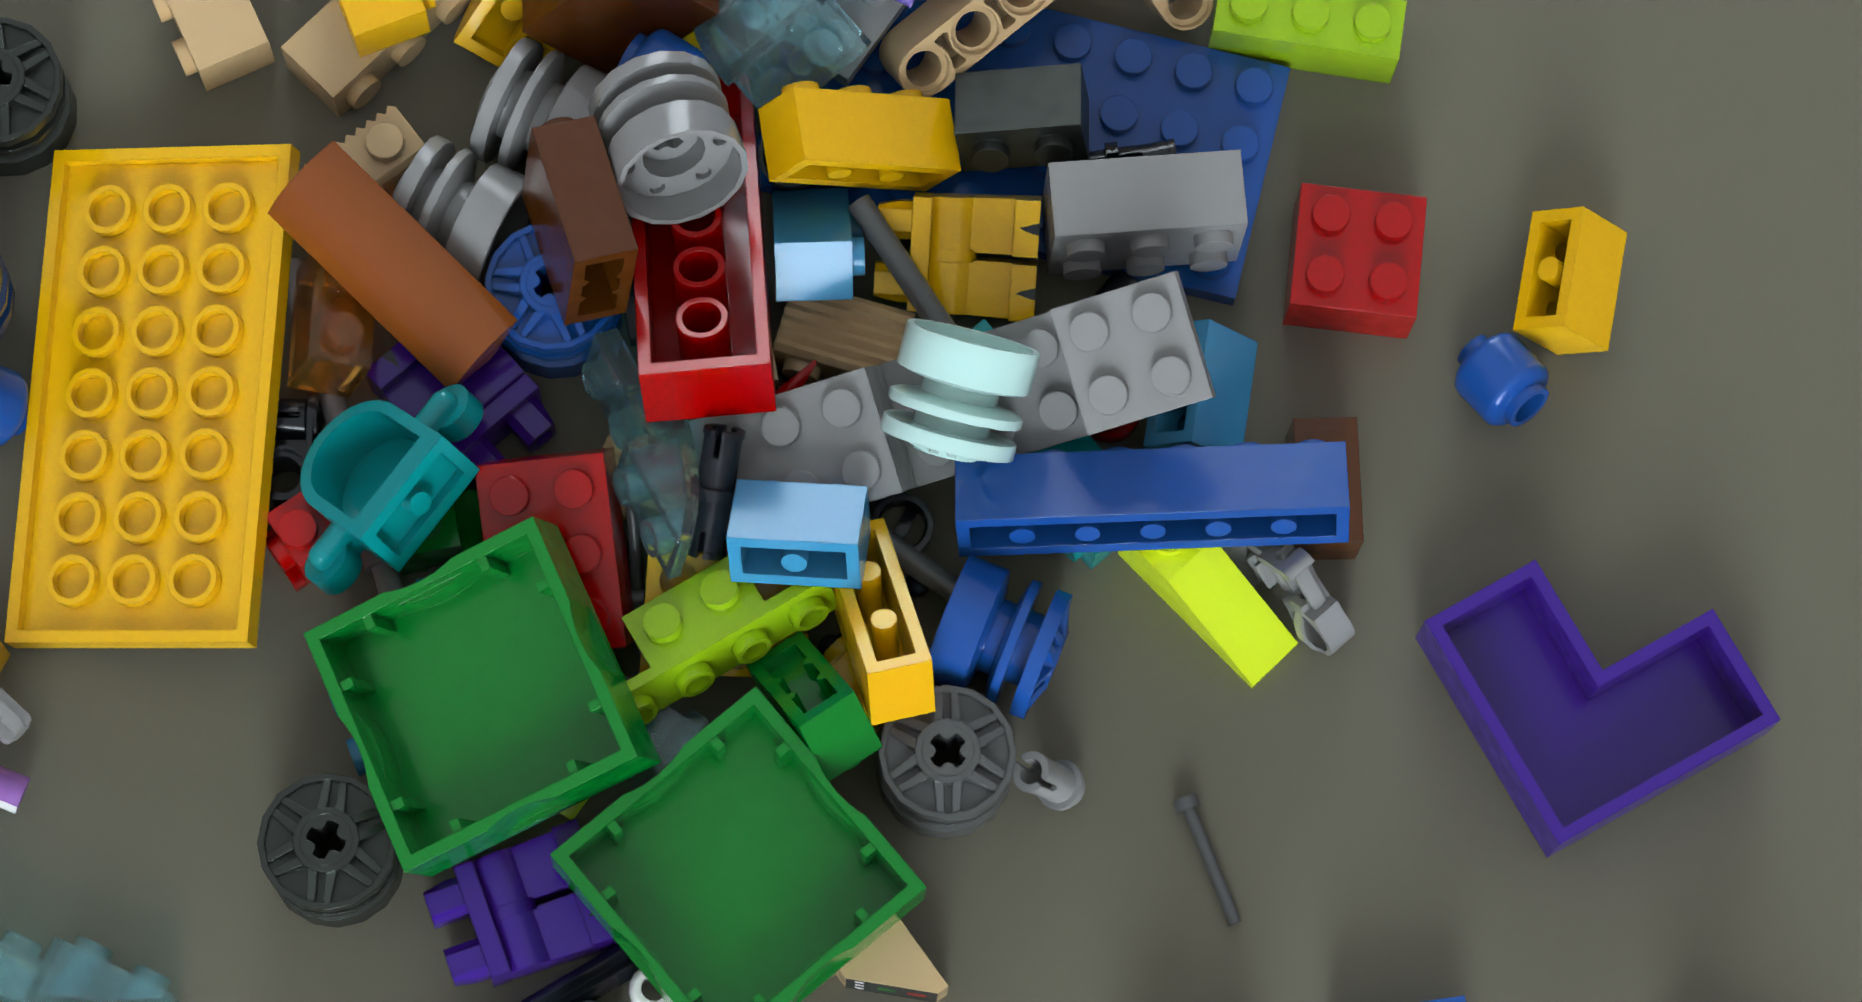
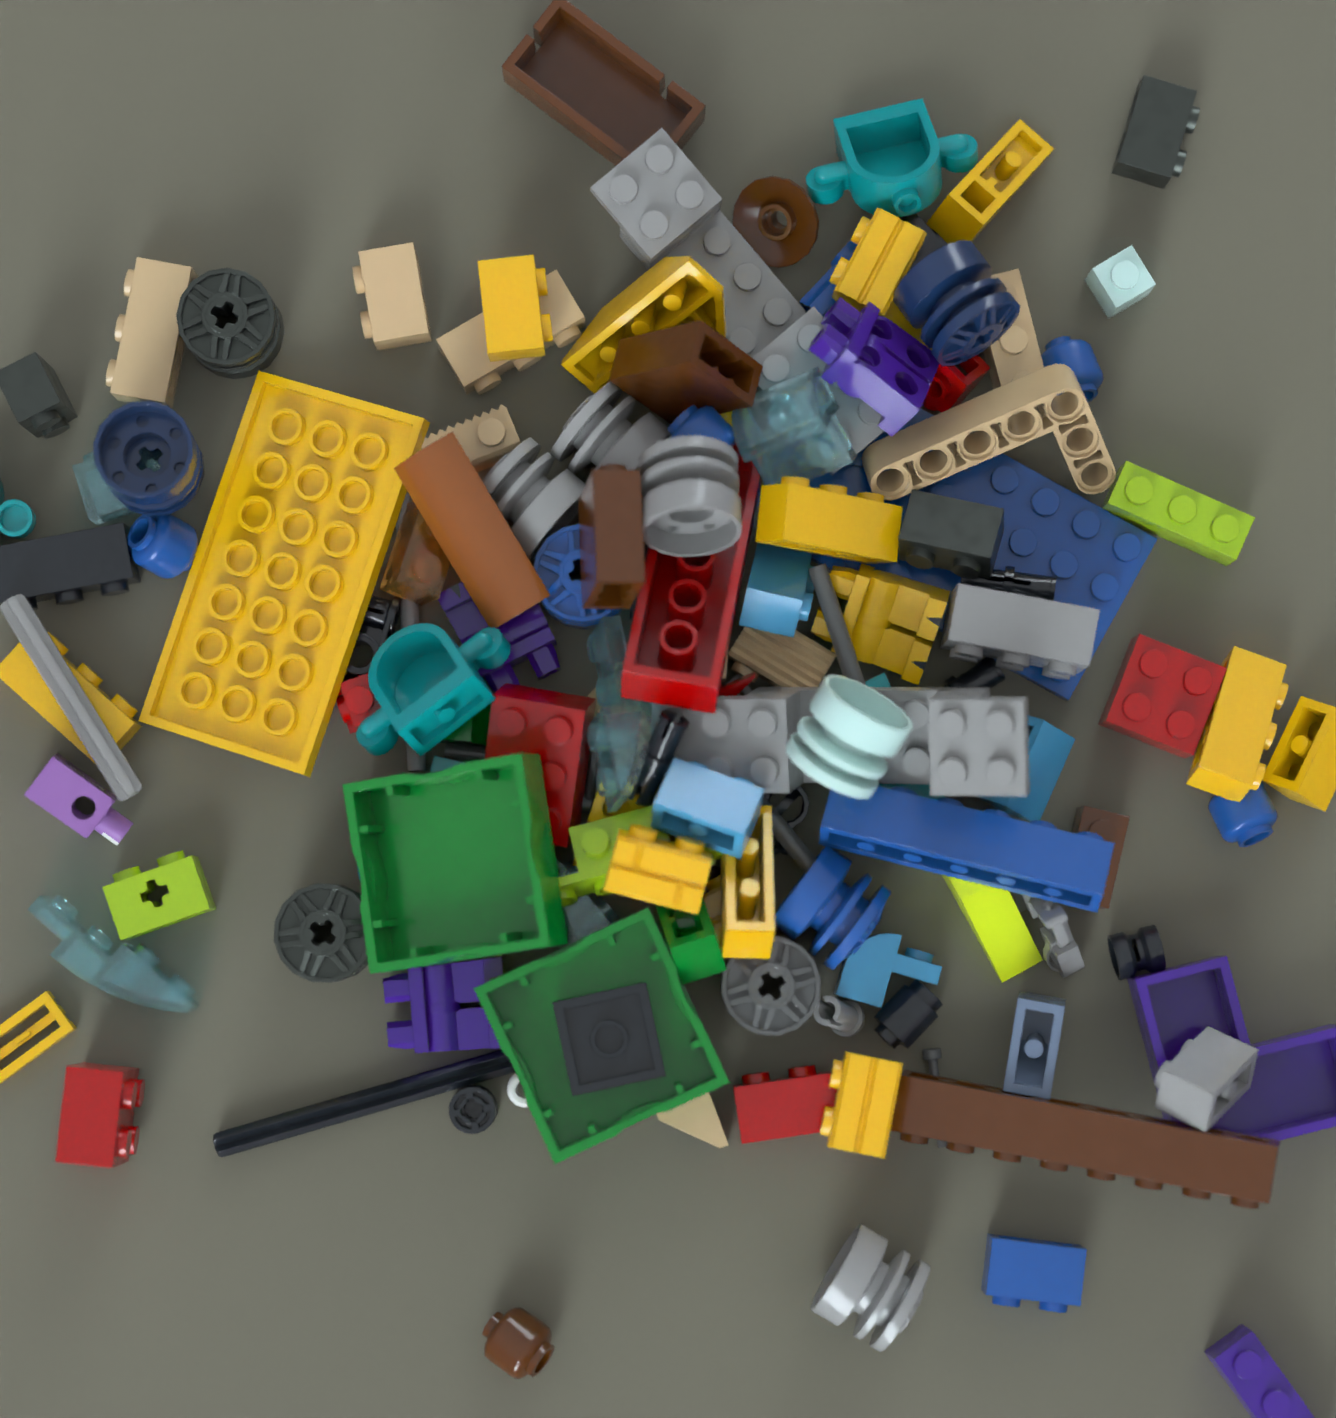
camera: 20 degrees right, 10 degrees up
none -> lime brick [102,850,216,940]
none -> black plate [552,982,666,1097]
none -> yellow brick [604,824,712,915]
none -> red brick [733,1060,842,1144]
none -> yellow brick [820,1051,903,1158]
none -> dark azure brick [833,933,942,1008]
none -> black brick [874,979,943,1049]
none -> reddish brown brick [890,1070,1280,1209]
none -> sand blue slope [1003,991,1066,1099]
none -> black wheel [1107,925,1166,980]
none -> light grey brick [1154,1026,1258,1132]
none -> yellow brick [1186,646,1289,802]

